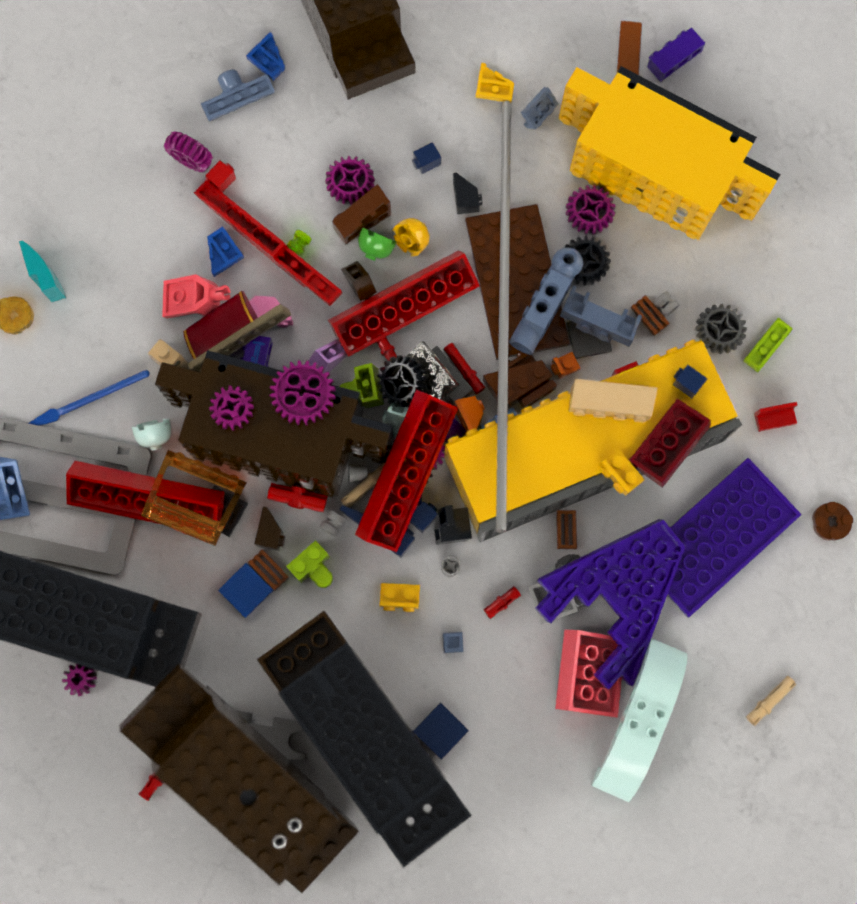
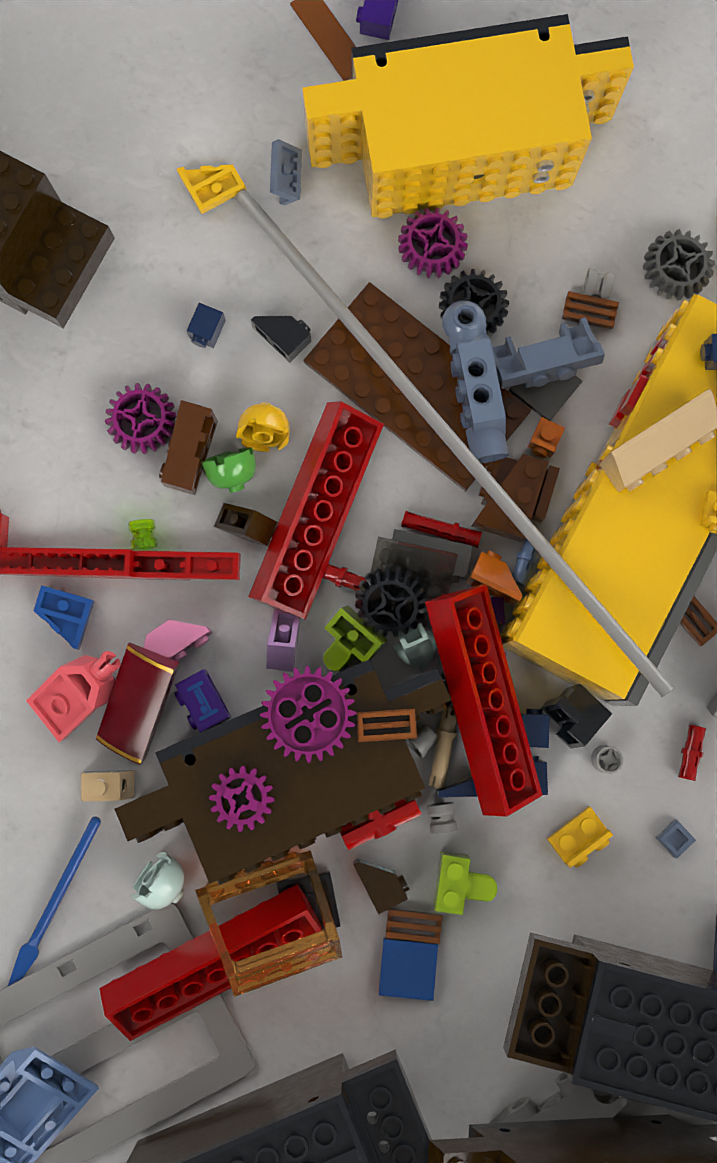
camera: 40 degrees left, 5 degrees up
dark tan tile [188,304,291,372] -> none
none -> dark orange tile [356,709,417,742]

